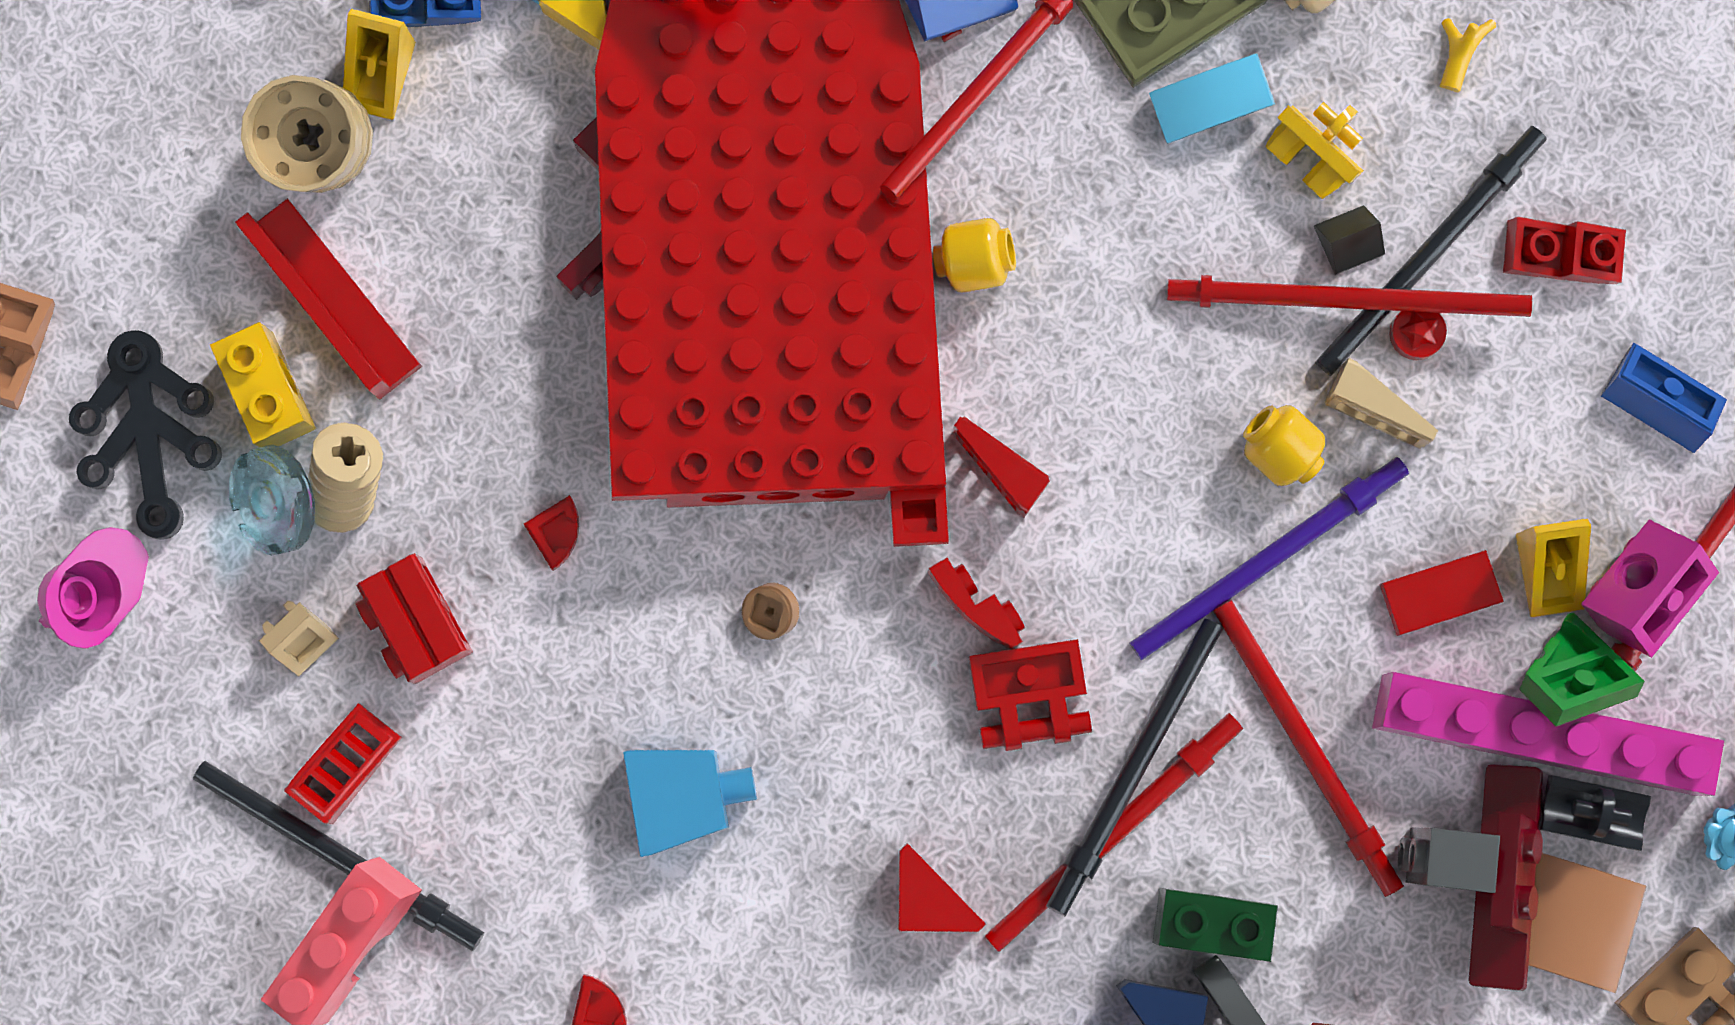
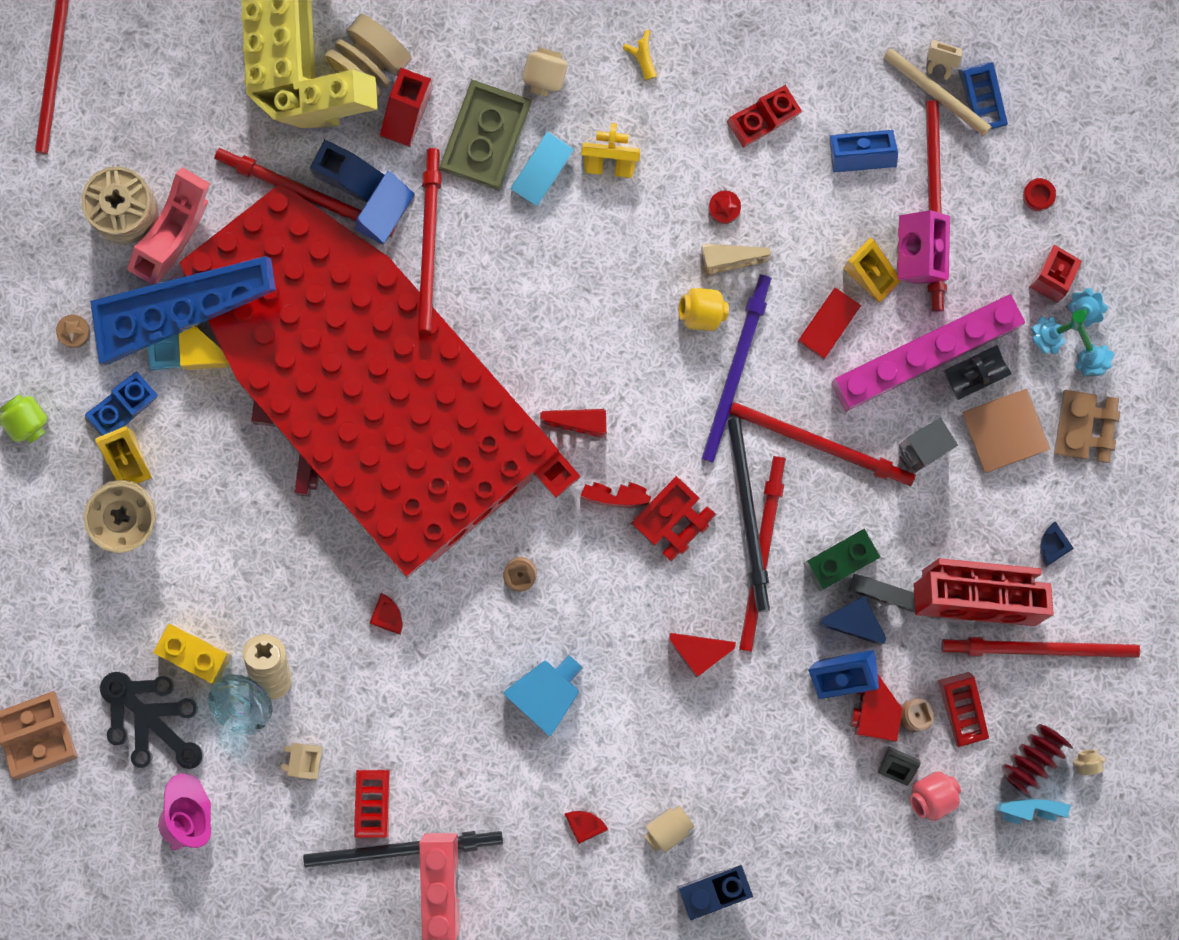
camera: 45 degrees left, 0 degrees up
red fence [235,198,422,400] -> none
red brick [355,553,473,684] -> none
yellow head [933,218,1016,293] -> none
red bar [1167,275,1532,317] -> none
pearl dark grey slope [1314,205,1385,275] -> none
black bar [1315,126,1547,376] -> none
dark red bracket [1468,764,1543,991] -> none
green wing [1519,612,1645,726] -> none

